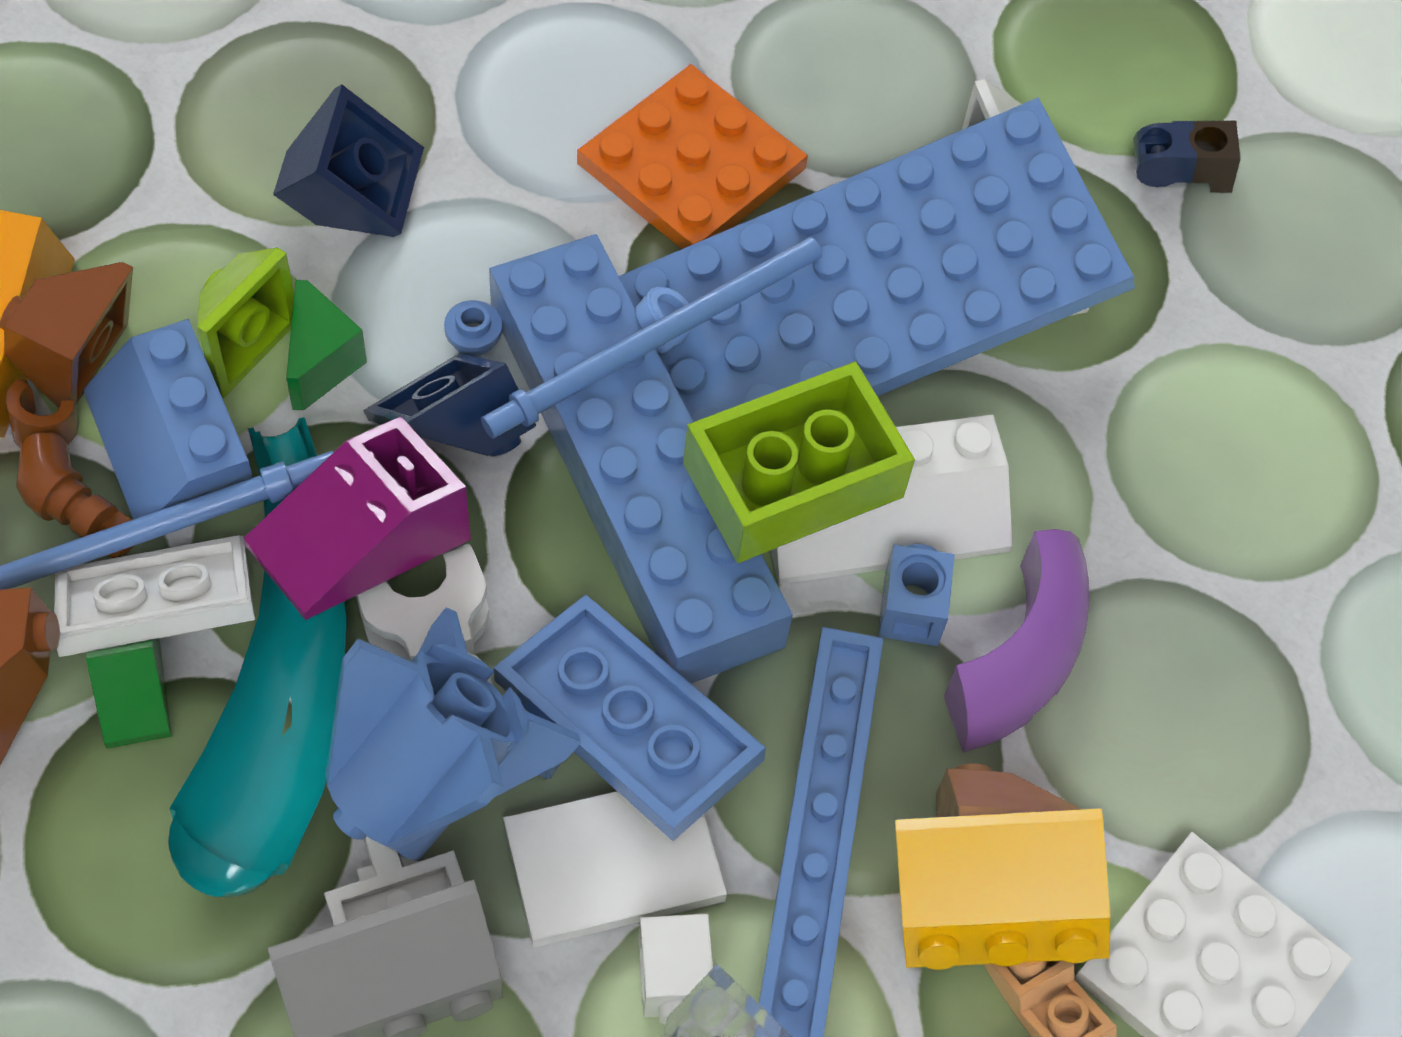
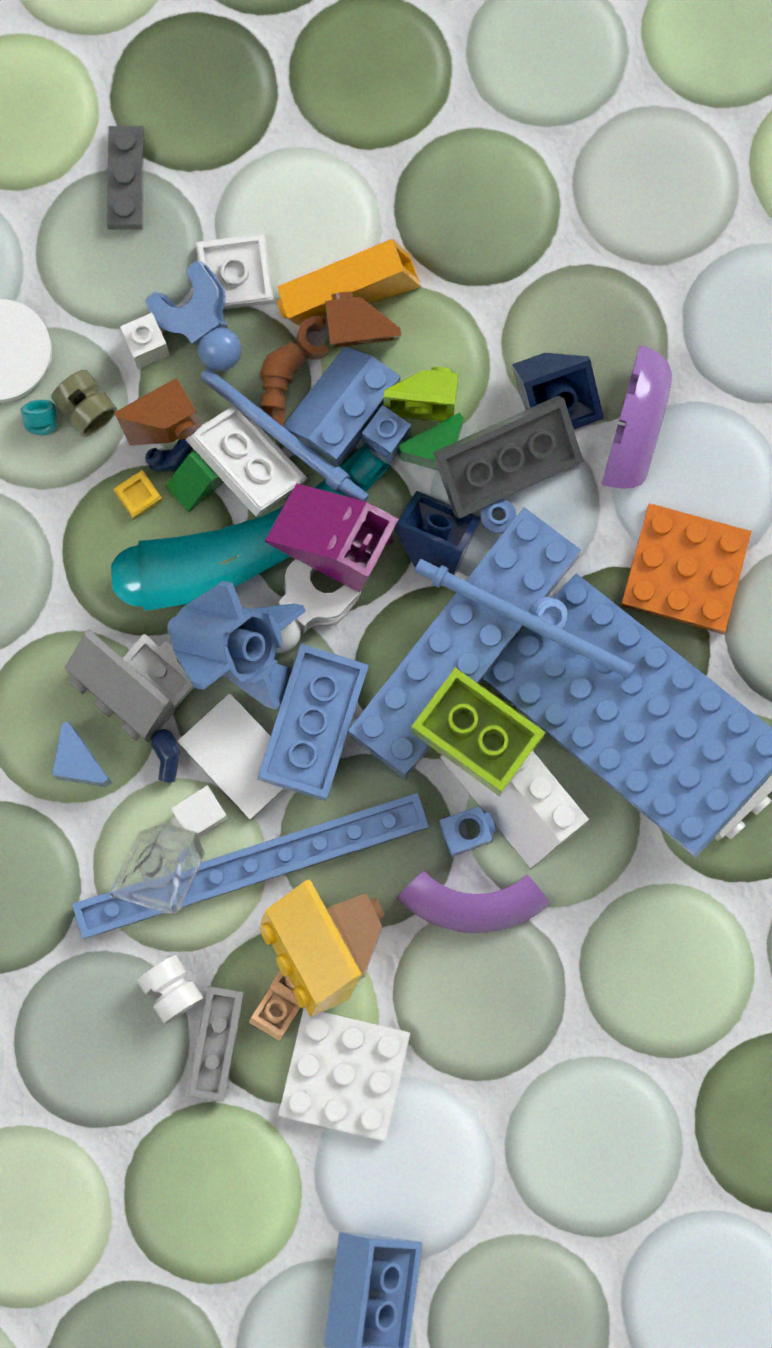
camera: 70 degrees right, 20 degrees up
none -> yellow tile [113,470,163,520]
none -> dark blue arm [145,438,193,472]
none -> dark blue arm [151,729,180,783]
none -> medium blue brick [362,405,411,463]
none -> dark grey plate [433,395,584,519]
none -> medium lavender brick [601,345,672,489]

